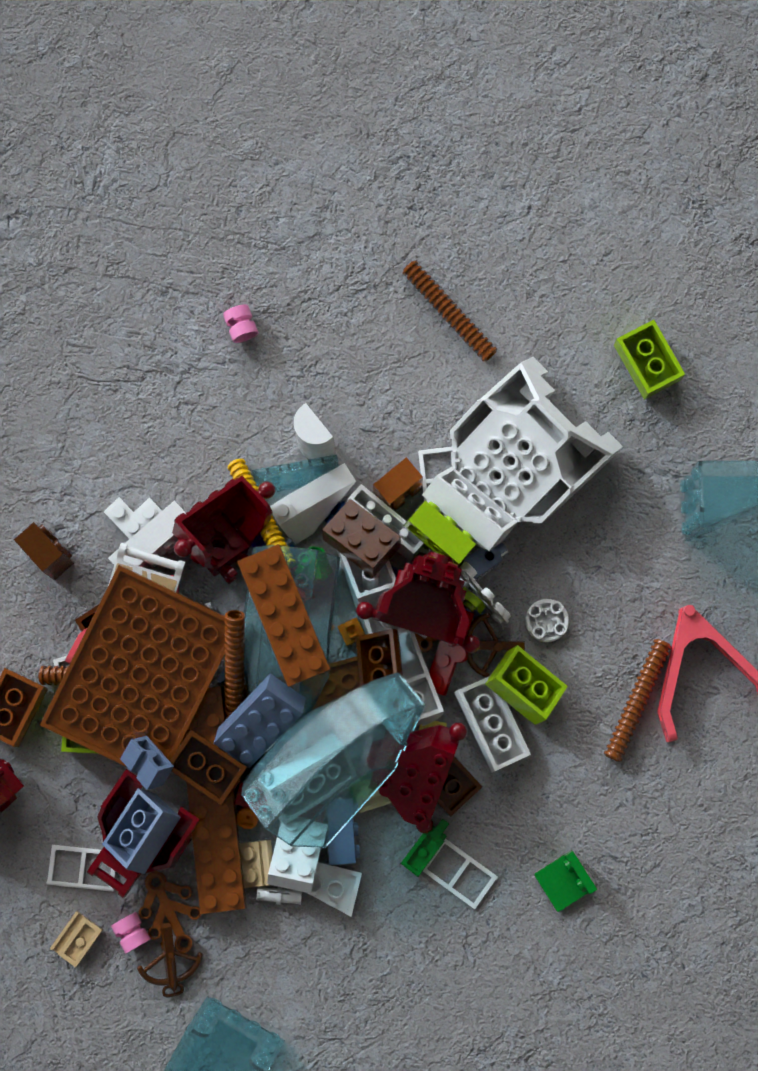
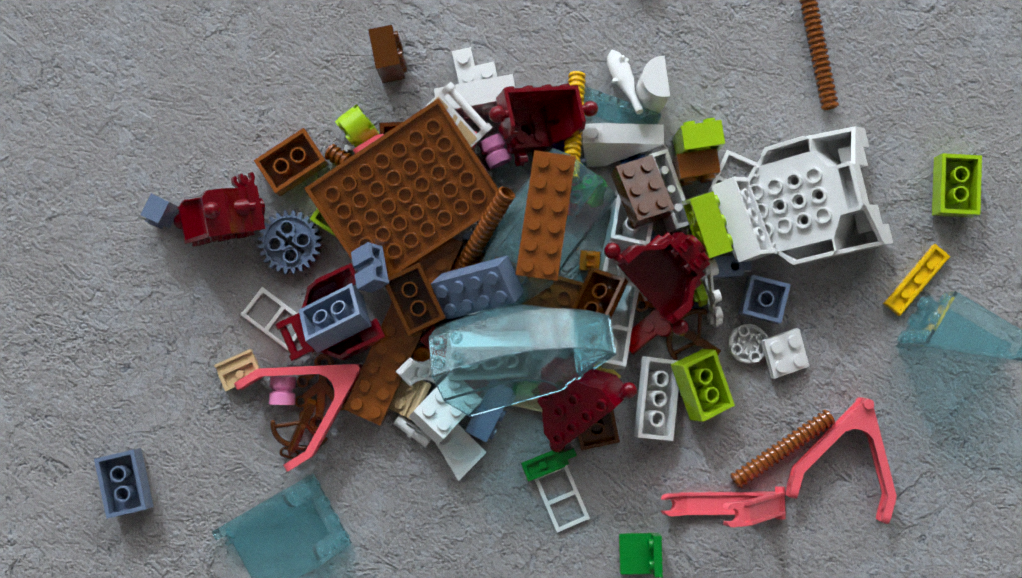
camera: 30 degrees right, 5 degrees up
none -> coral piece [234,364,363,472]
none -> sand blue gear [257,210,323,274]
none -> lime brick [335,104,380,148]
none -> white tile [396,355,447,386]
none -> bright pink wheel [478,133,512,170]
none -> white piece [607,50,644,114]
none -> coral piece [661,486,786,527]
none -> lime brick [673,118,725,156]
none -> sand blue brick [738,274,791,324]
none -> white plate [761,328,809,379]
none -> yellow tile [883,244,951,316]

